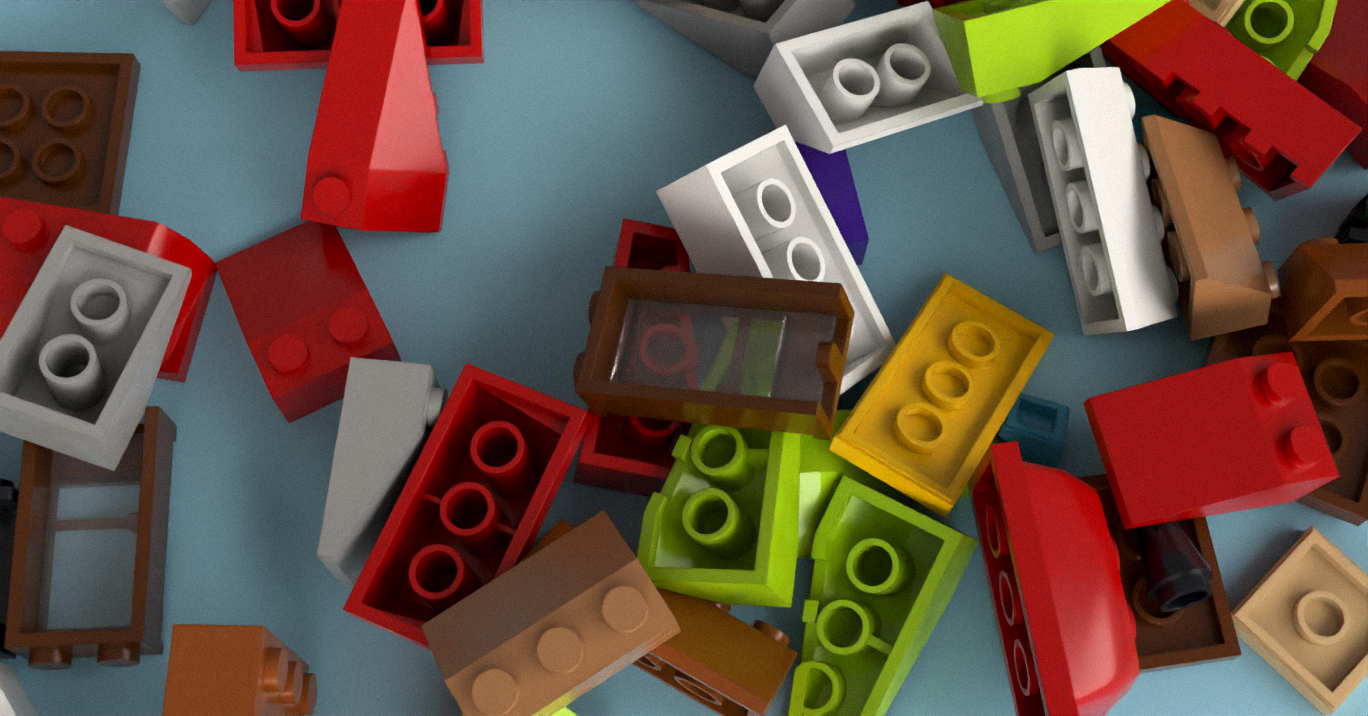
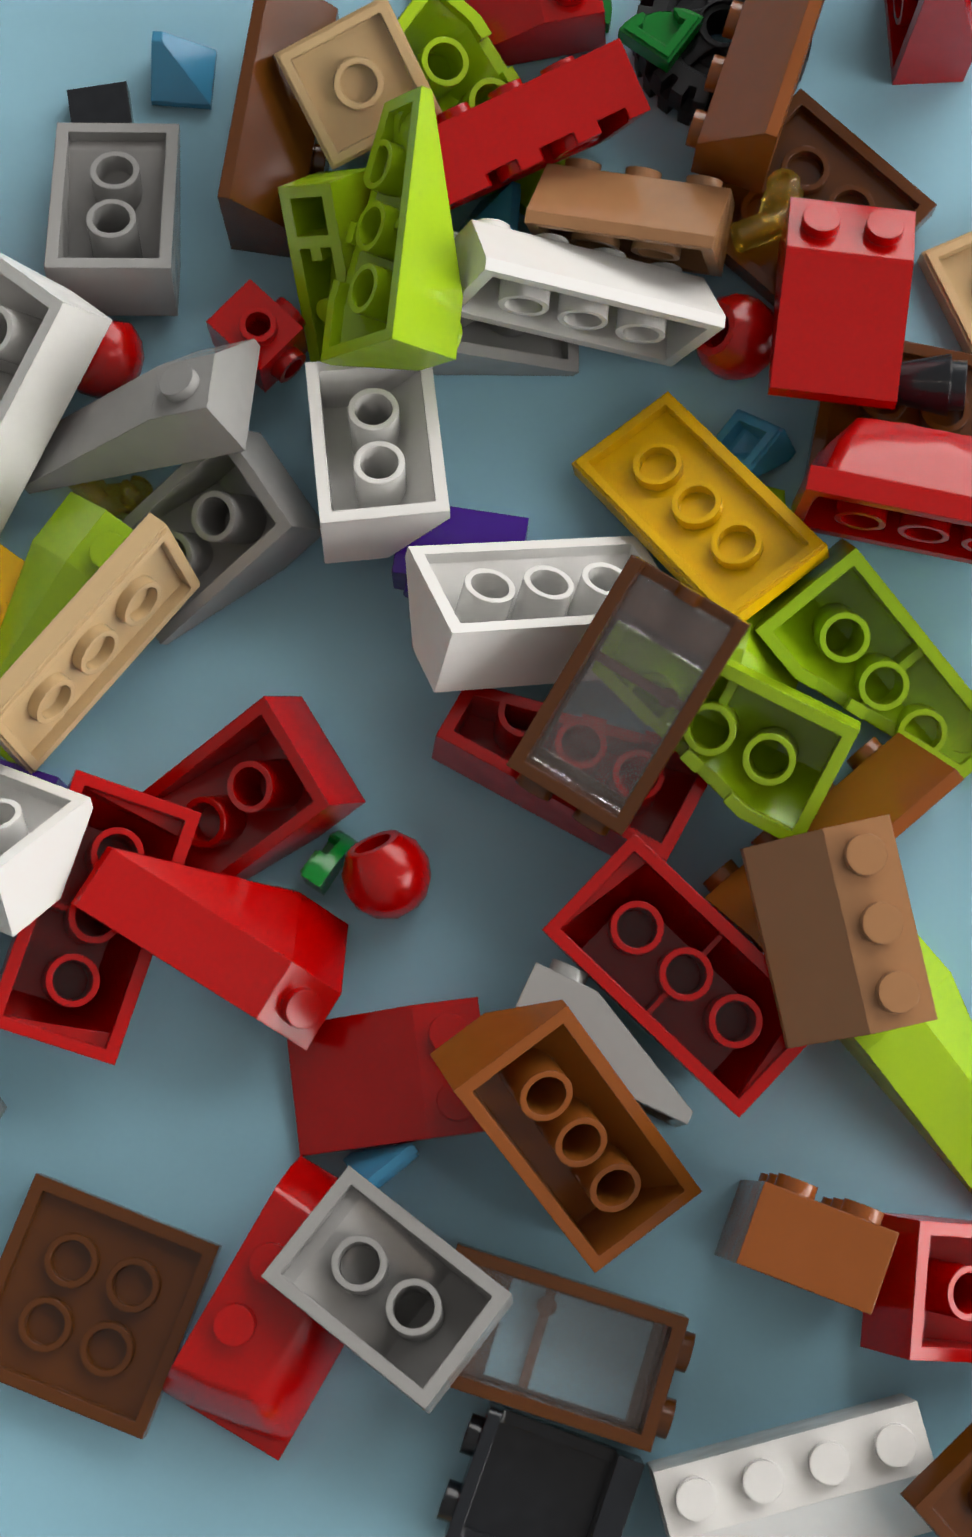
camera: 70 degrees left, 10 degrees up
none -> red slope [143,696,366,880]
none -> green tile [300,830,358,895]
none -> red piece [341,830,431,919]
none -> dark azure slope [343,1143,420,1189]
none -> dark orange slope [430,999,702,1273]
none -> red piece [695,293,774,381]
none -> clear yellow arm [730,169,804,253]

